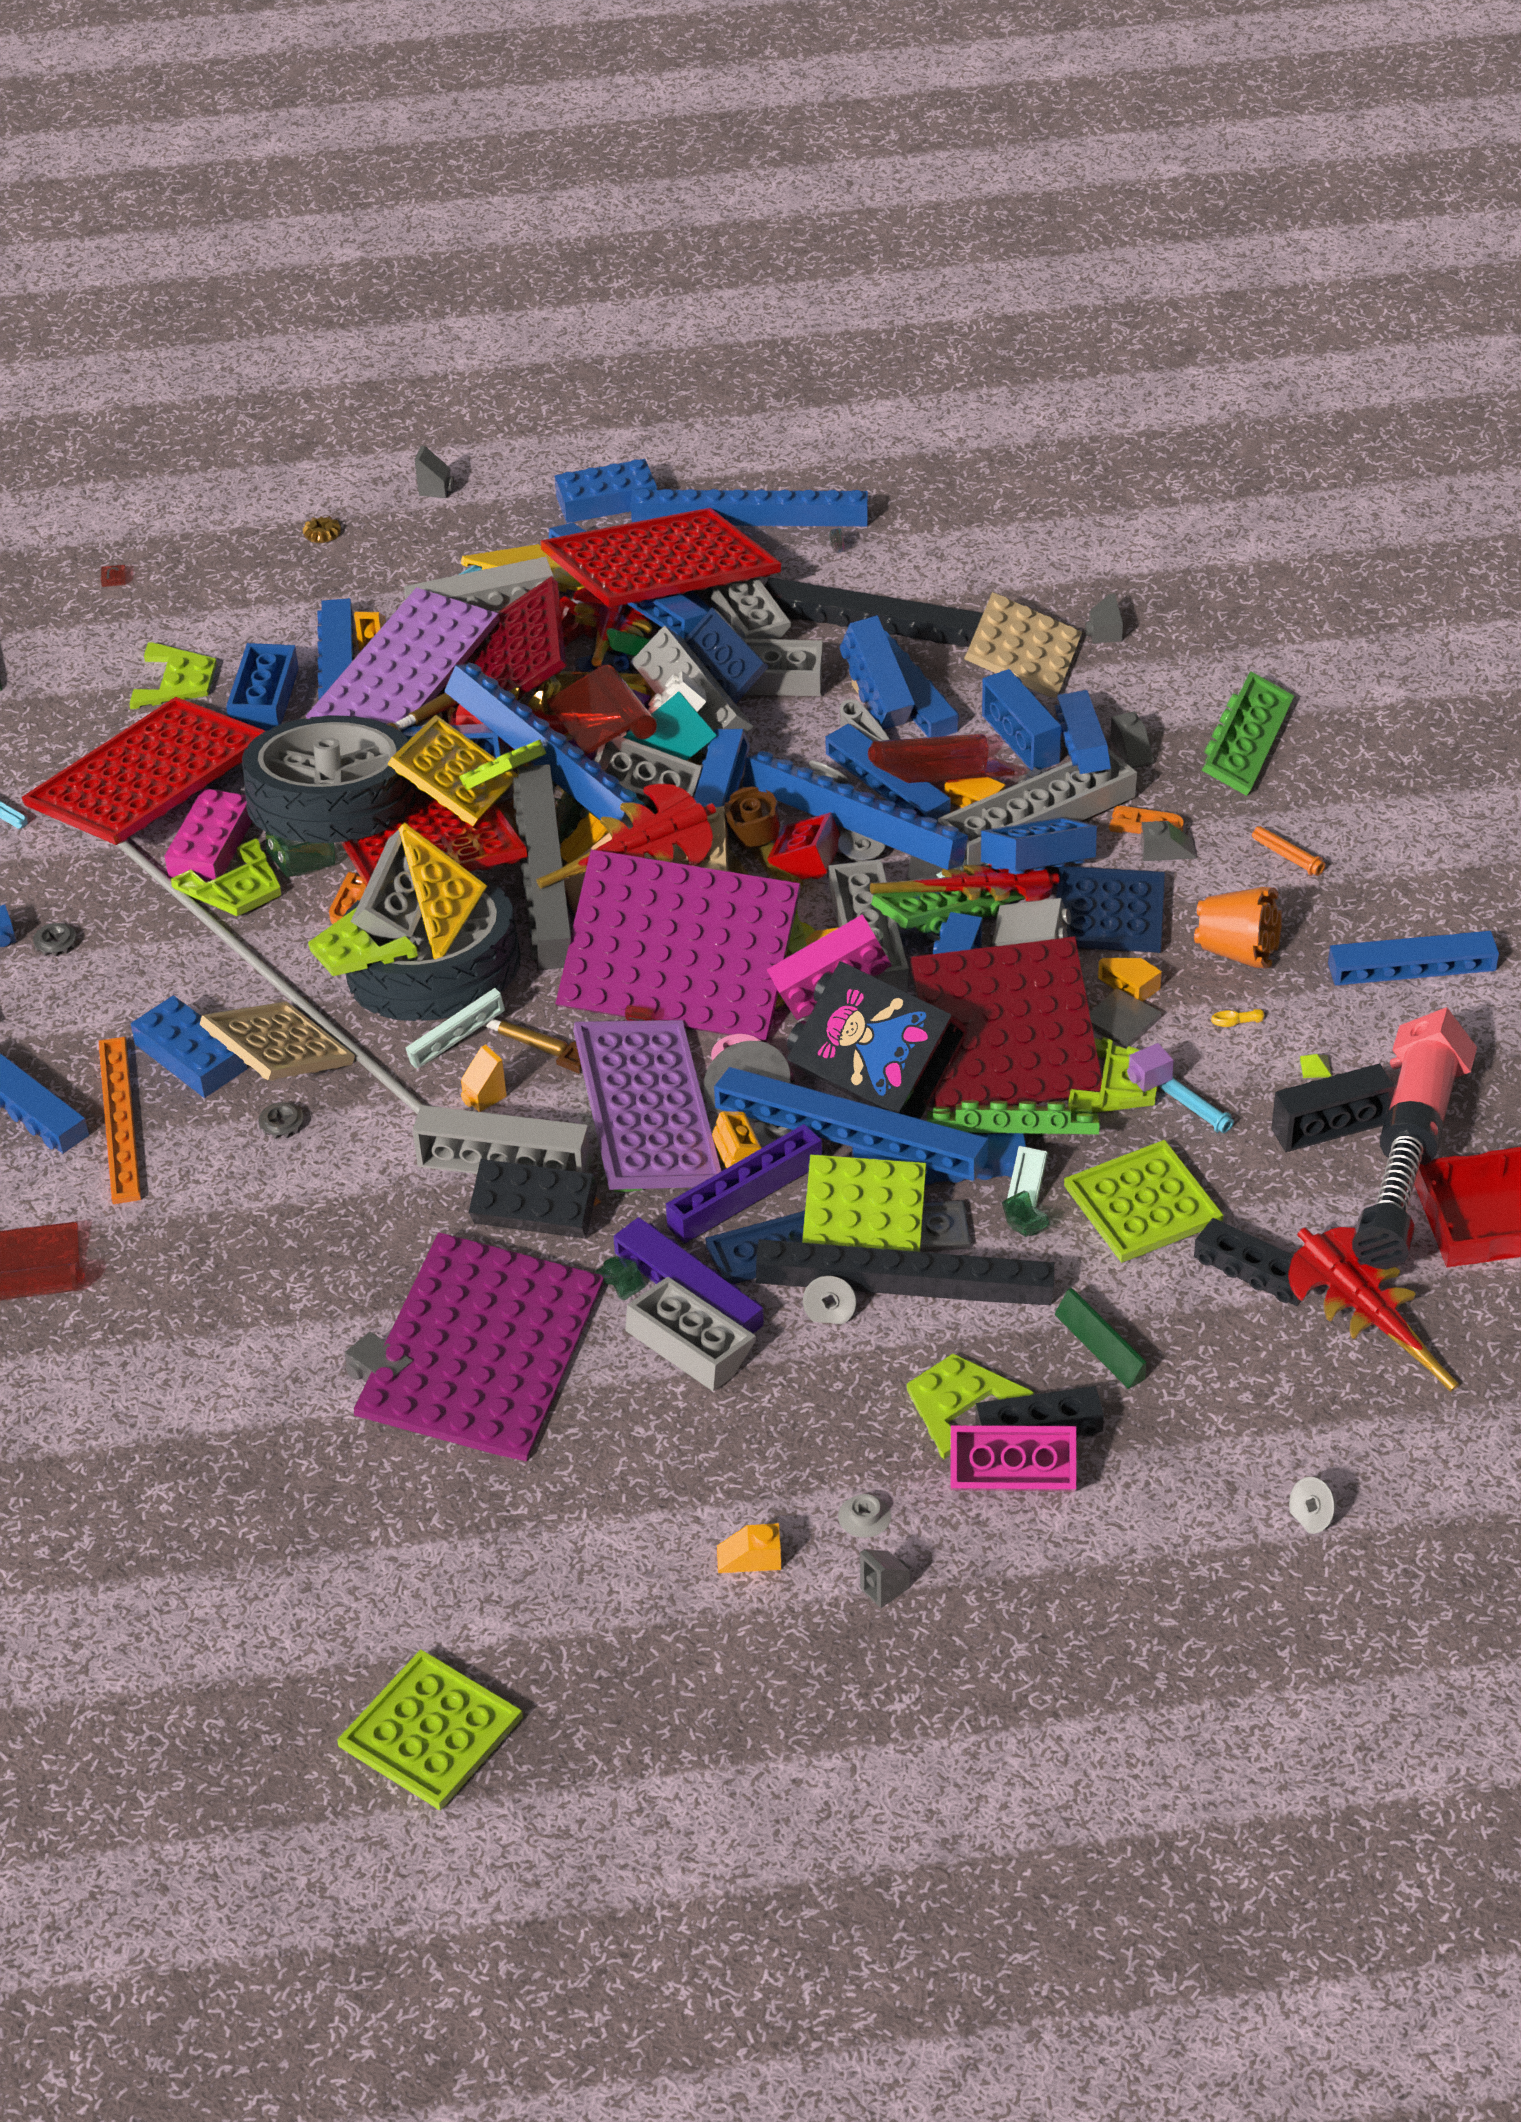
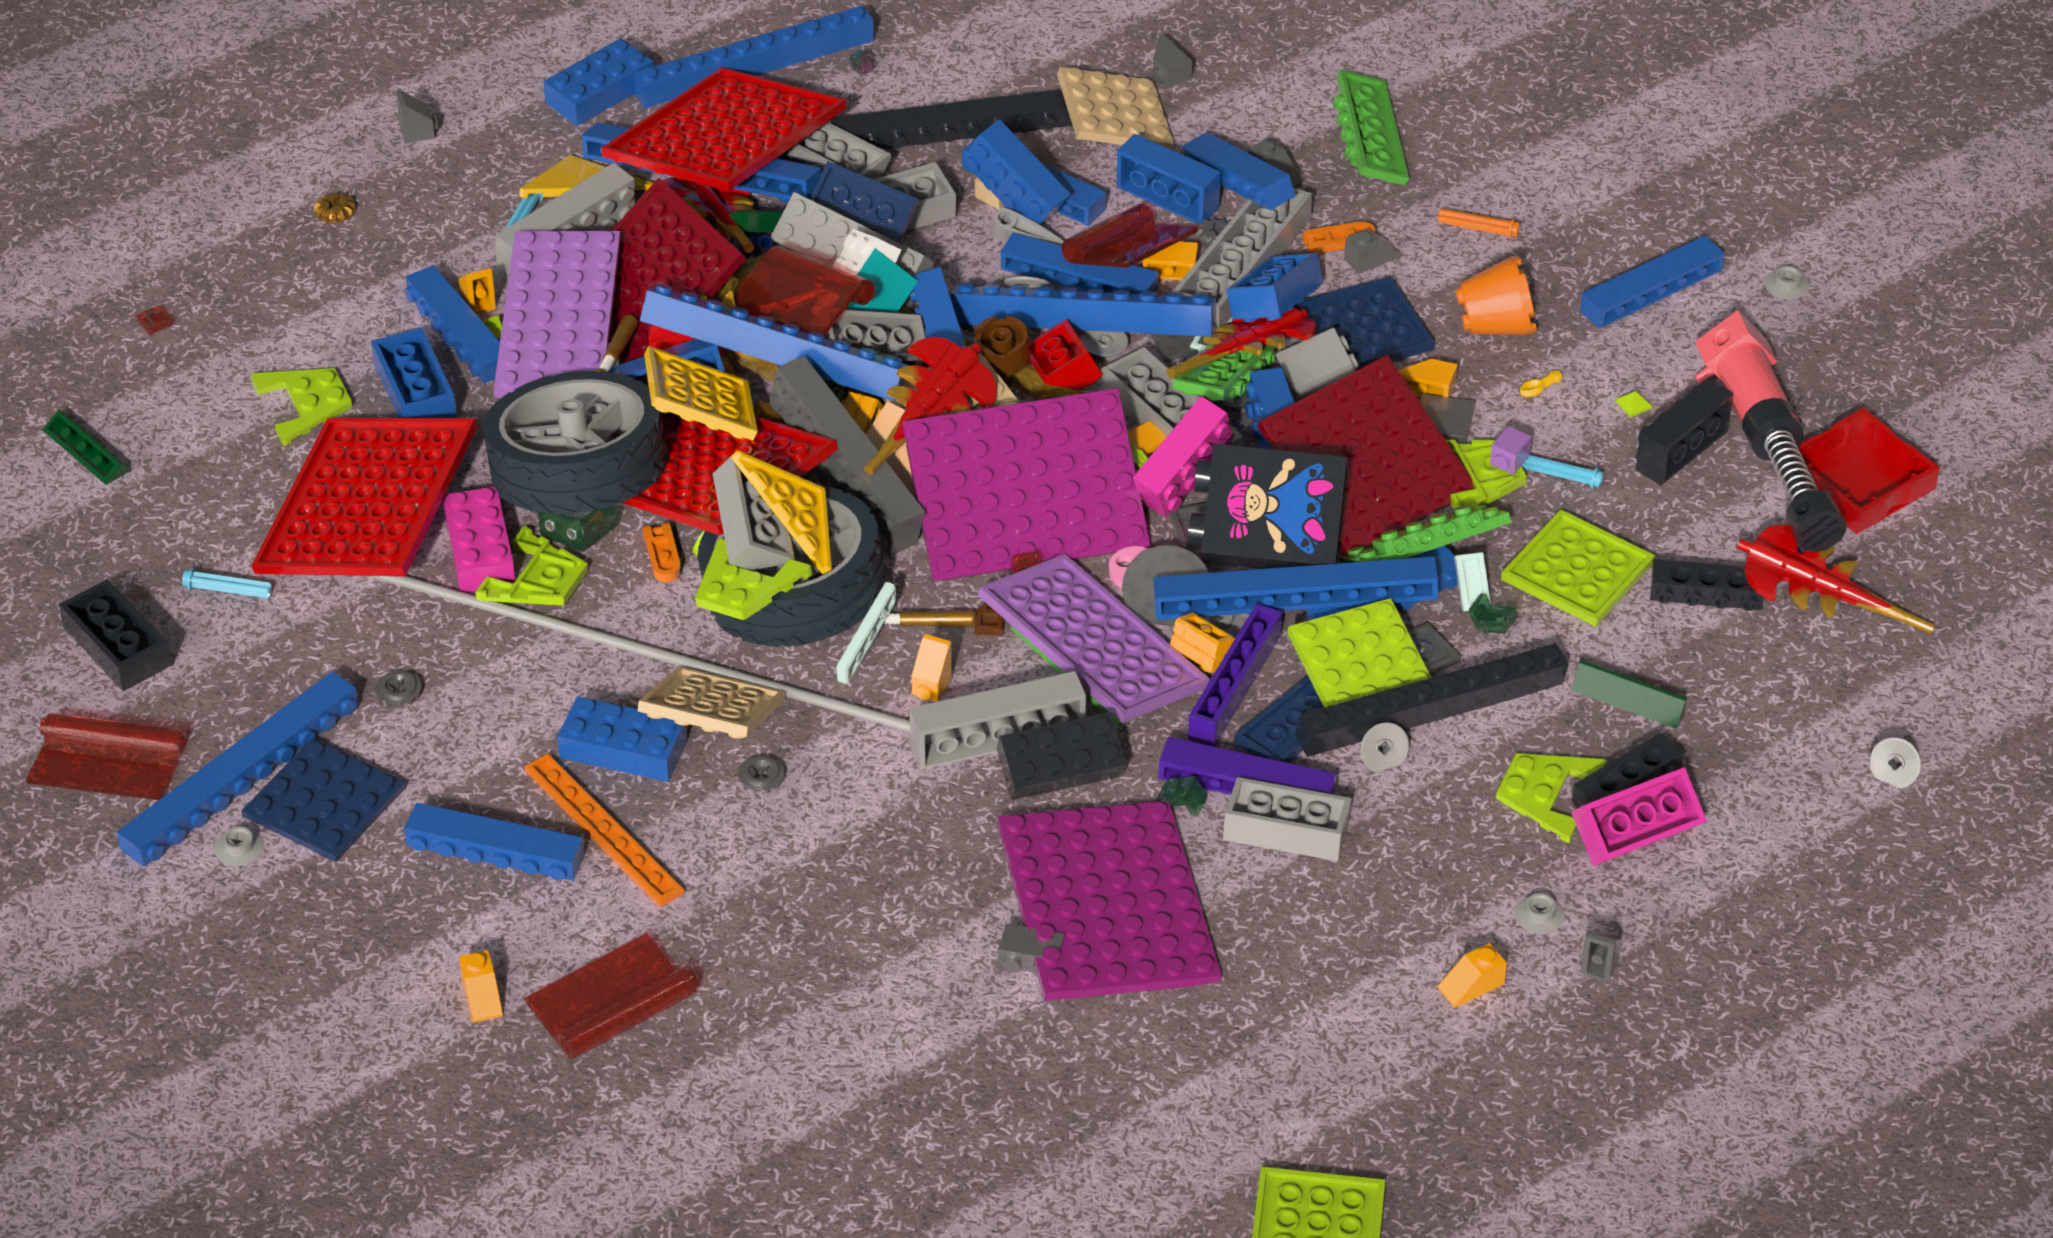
camera: 30 degrees left, 0 degrees up
lime plate [459,739,547,791] -> none

